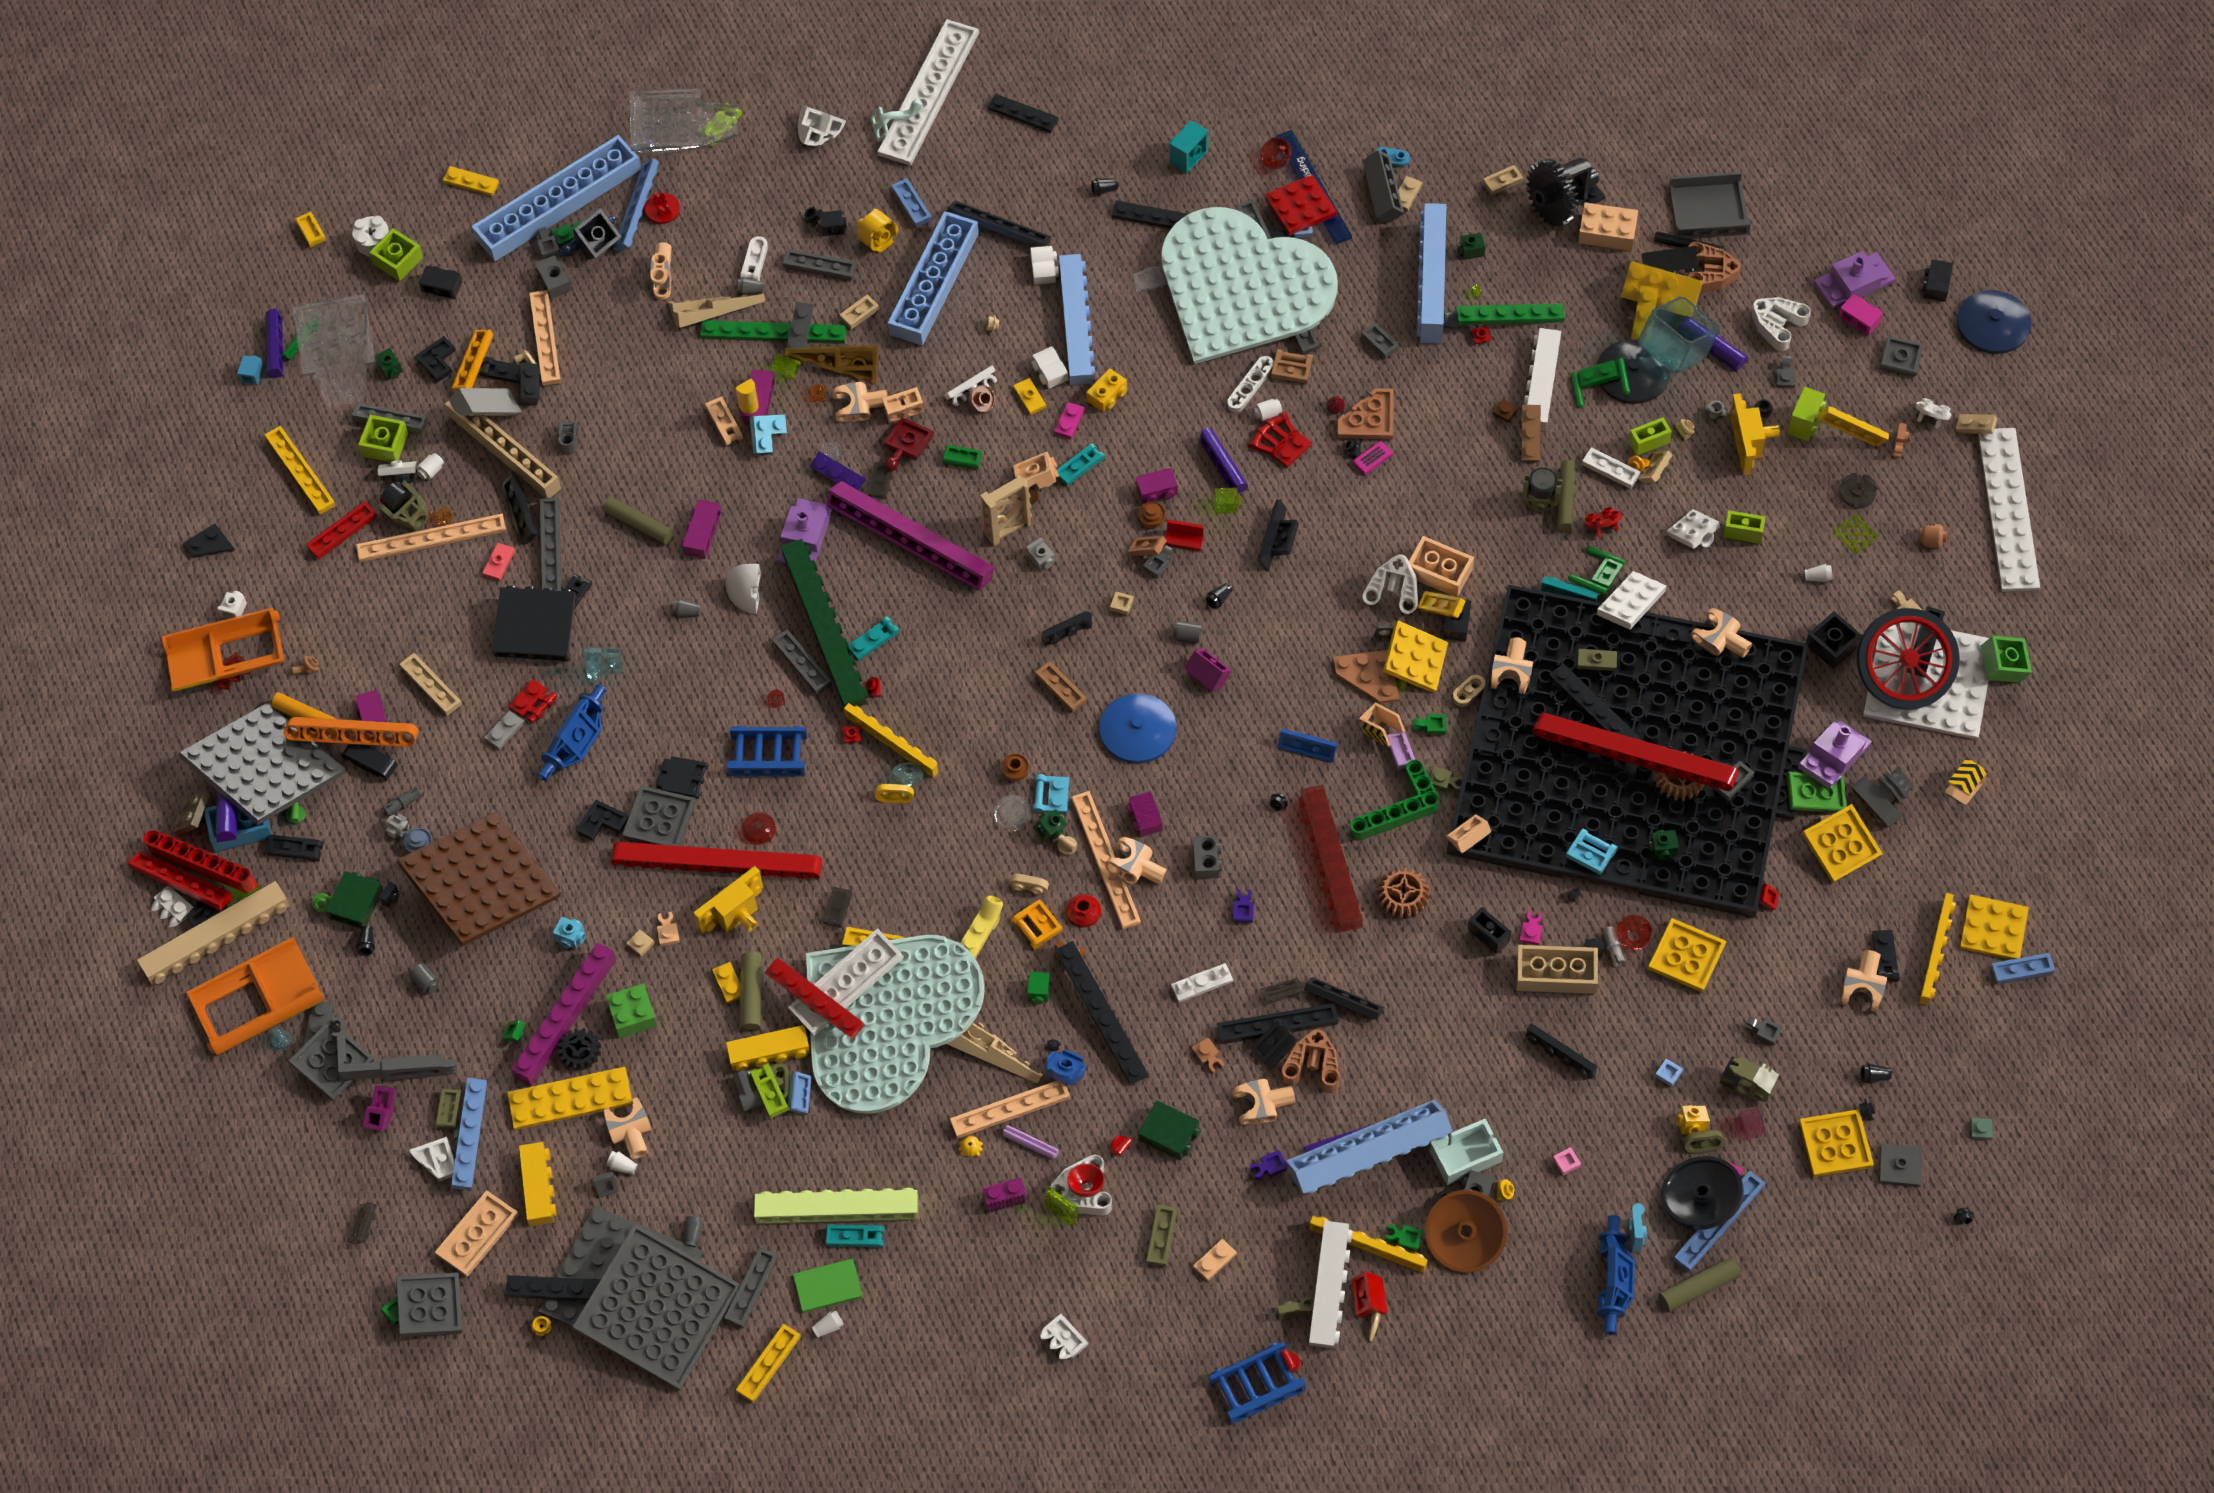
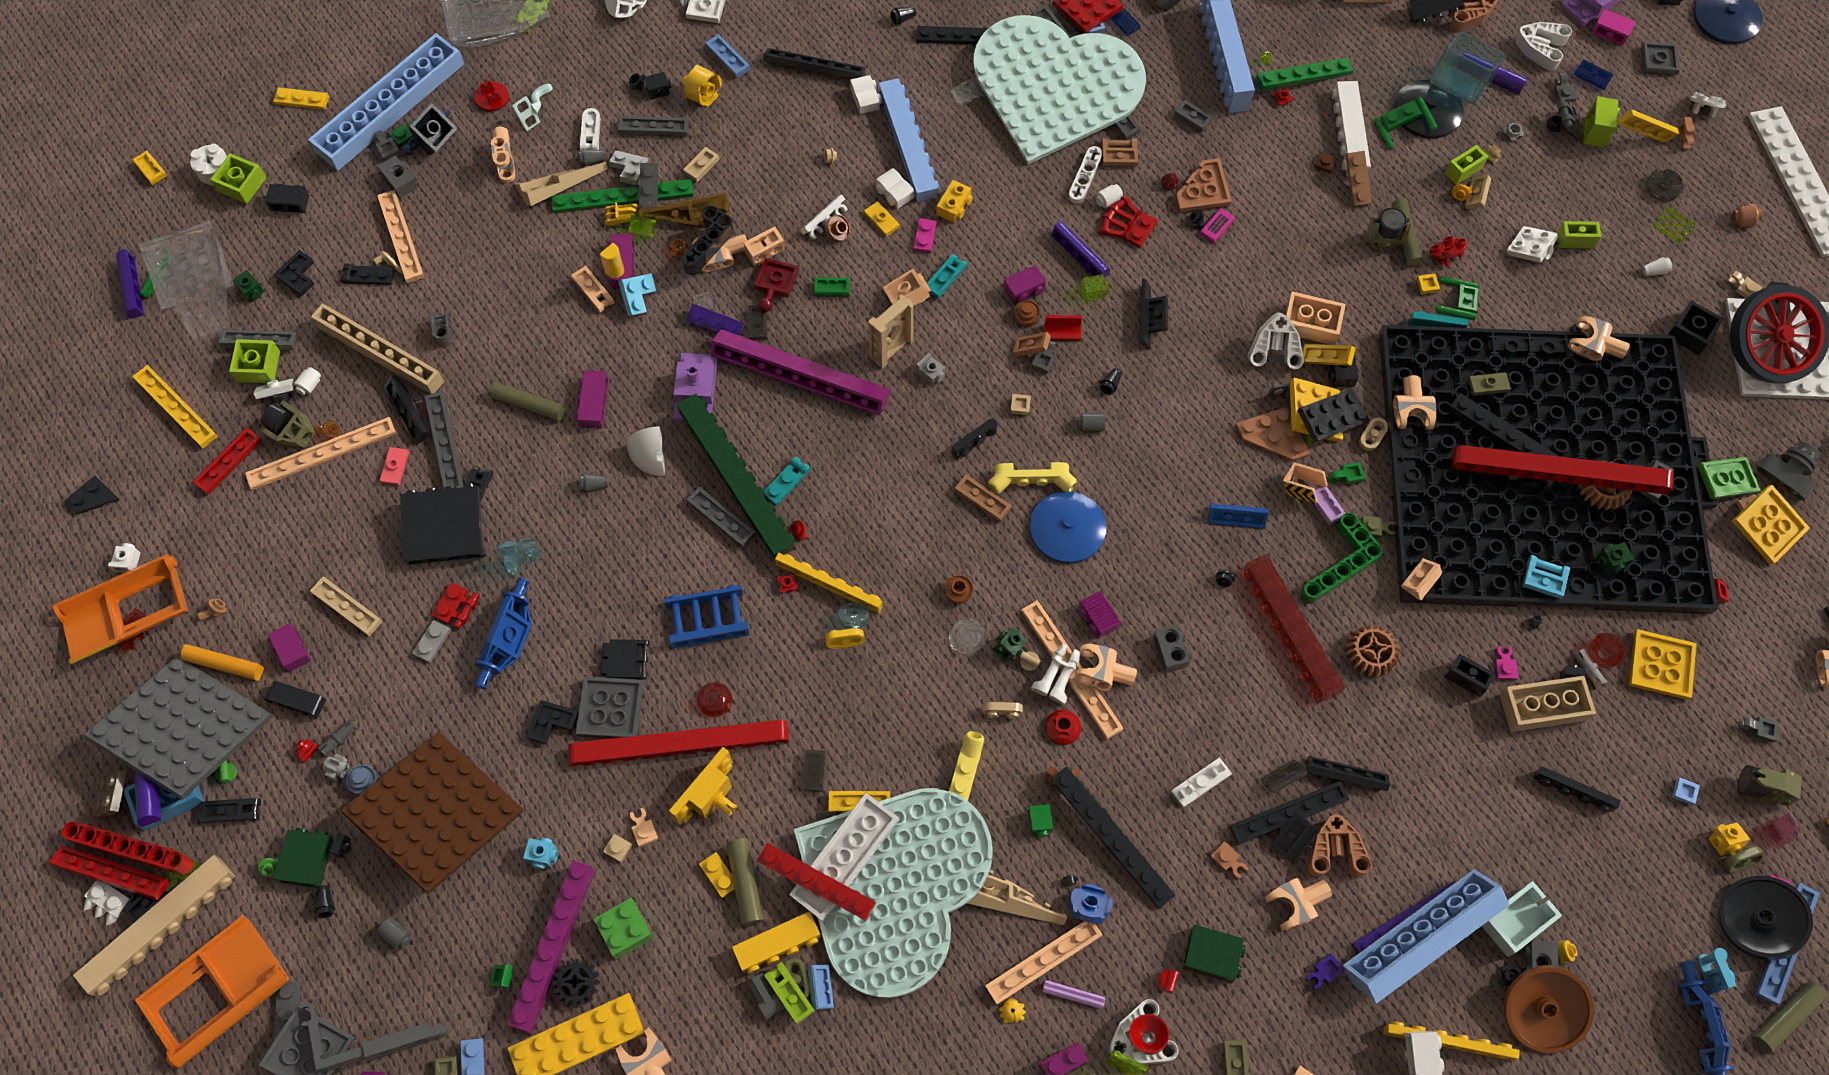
camera: 15 degrees left, 5 degrees up
dark azure brick [237,355,264,385] -> none
clear light blue plate [272,1027,292,1049] -> none
orange beam [283,717,419,747] -> none
light grey brick [448,388,522,416] -> none
light orange brick [451,330,493,393] -> none
black brick [518,363,539,405] -> none
medium blue plate [613,158,659,252] -> none
clear red bush [767,690,785,708] -> none
light blue brick [888,211,979,346] -> none
light orange plate [1011,899,1063,950] -> none
medium azure plate [1032,774,1069,814] -> none
magenta brick [1184,648,1232,691] -> none
dark purple plate [1233,889,1254,923] -> none
green plate [1385,1225,1423,1252] -> none
dark green brick [1457,233,1485,260] -> none
bright pink plate [1553,1147,1581,1175] -> none
white plate [1582,448,1640,489] -> none
white plate [1597,571,1666,629] -> none
yellow brick [1621,262,1703,317] -> none
yellow plate [1631,285,1659,342] -> none
yellow brick [1730,393,1780,475] -> none
medium lavender brick [1798,721,1872,789] -> none
tan plate [1956,414,1997,434] -> none
none -> red plate [294,738,319,762]
none -> light aqua piece [512,84,553,131]
none -> yellow arm [605,203,638,226]
none -> light grey plate [609,150,649,186]
none -> black beam [682,206,734,275]
none -> light yellow plate [988,462,1077,494]
none -> white piece [1031,644,1080,705]
none -> black plate [1297,389,1370,443]
none -> yellow plate [1416,274,1440,295]
none -> dark grey plate [1557,97,1584,137]
none -> clear blue plate [1574,59,1614,90]

